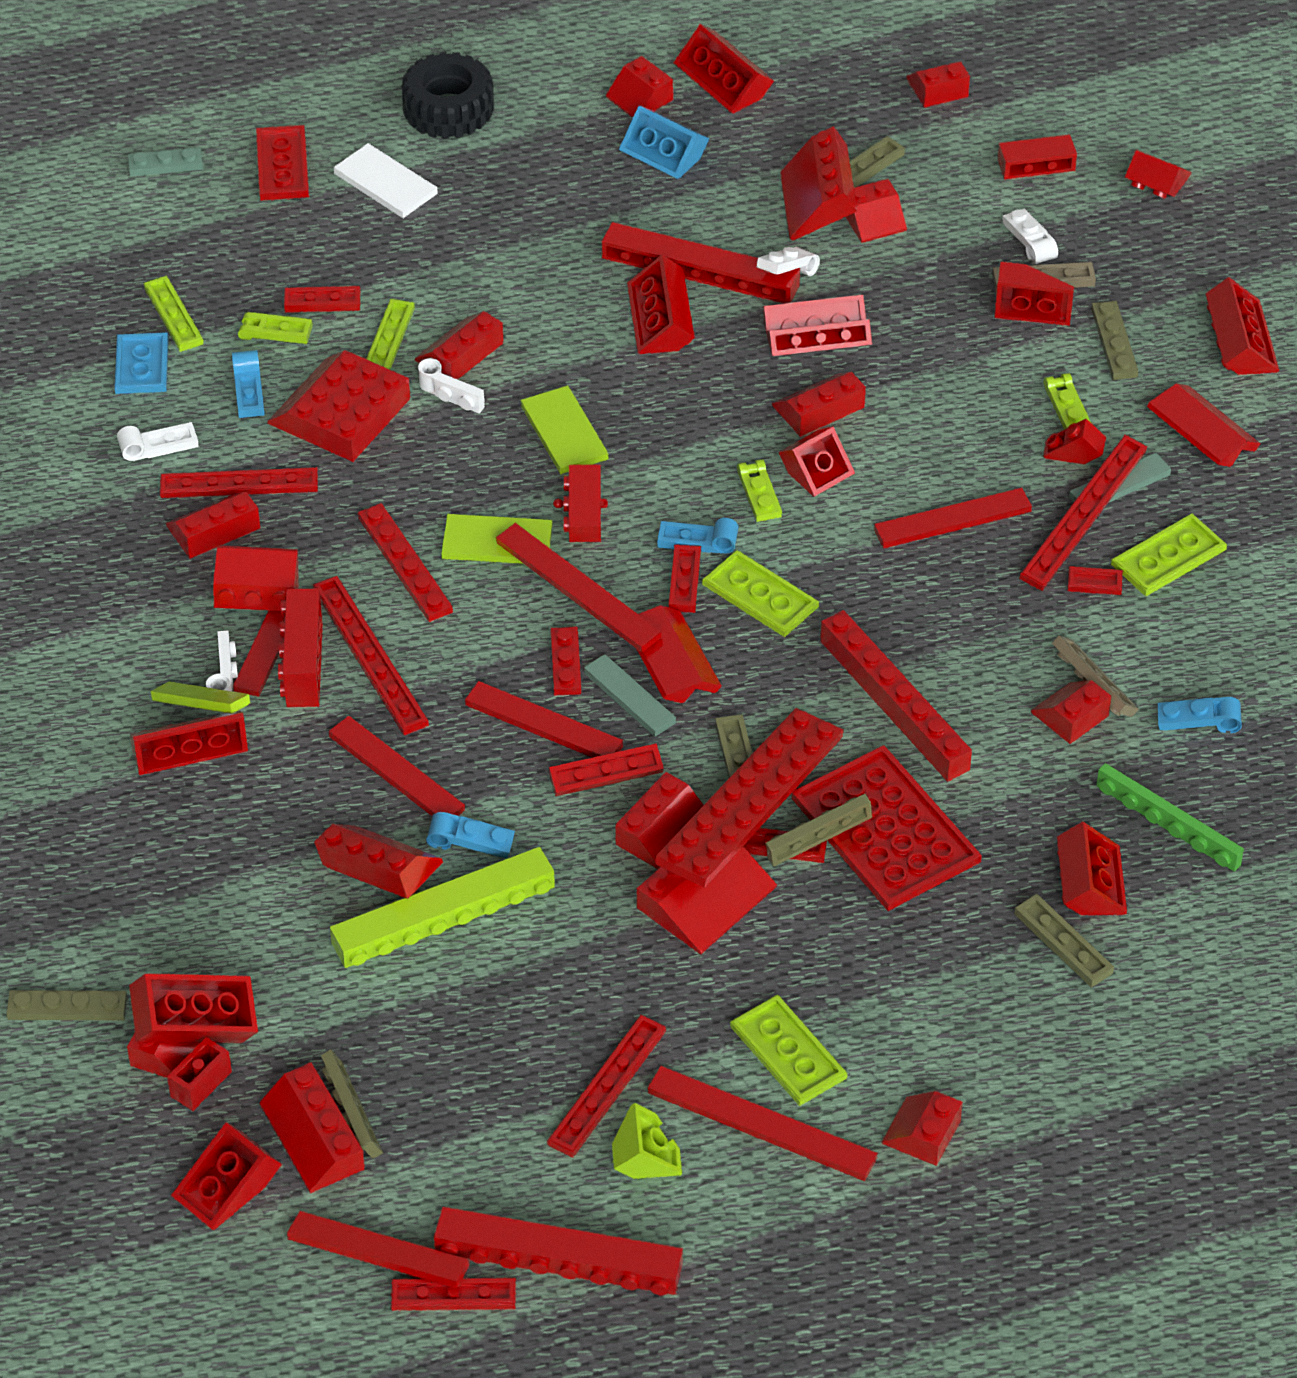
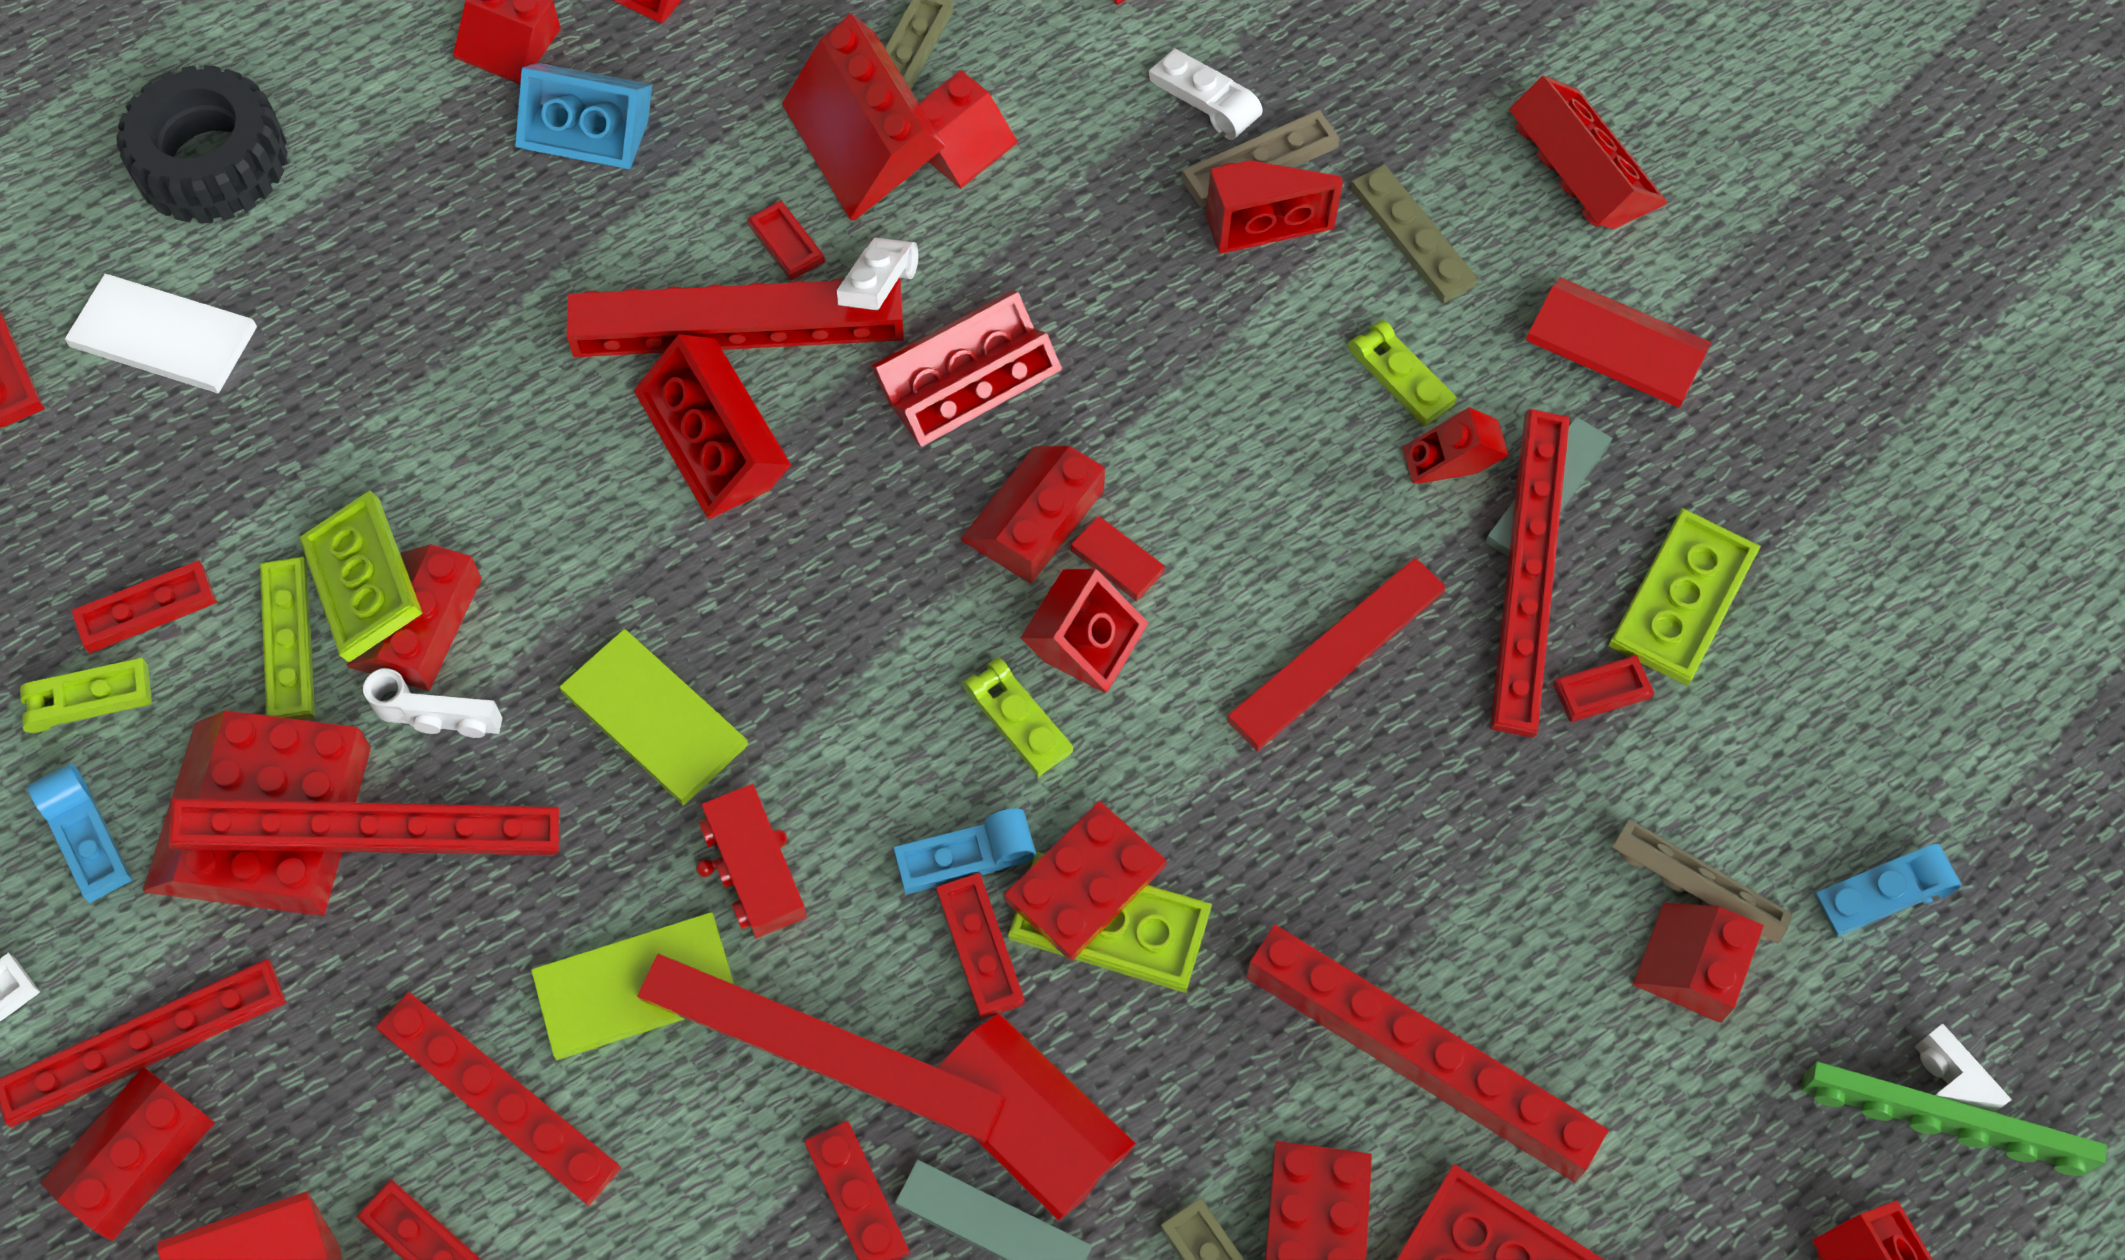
camera: 25 degrees left, 15 degrees up
none -> red tile [169,798,559,855]
none -> lime tile [299,490,423,663]
none -> red tile [747,200,825,281]
none -> red plate [1004,800,1167,962]
none -> red tile [1071,516,1165,602]
none -> white slope [1914,1024,2012,1112]

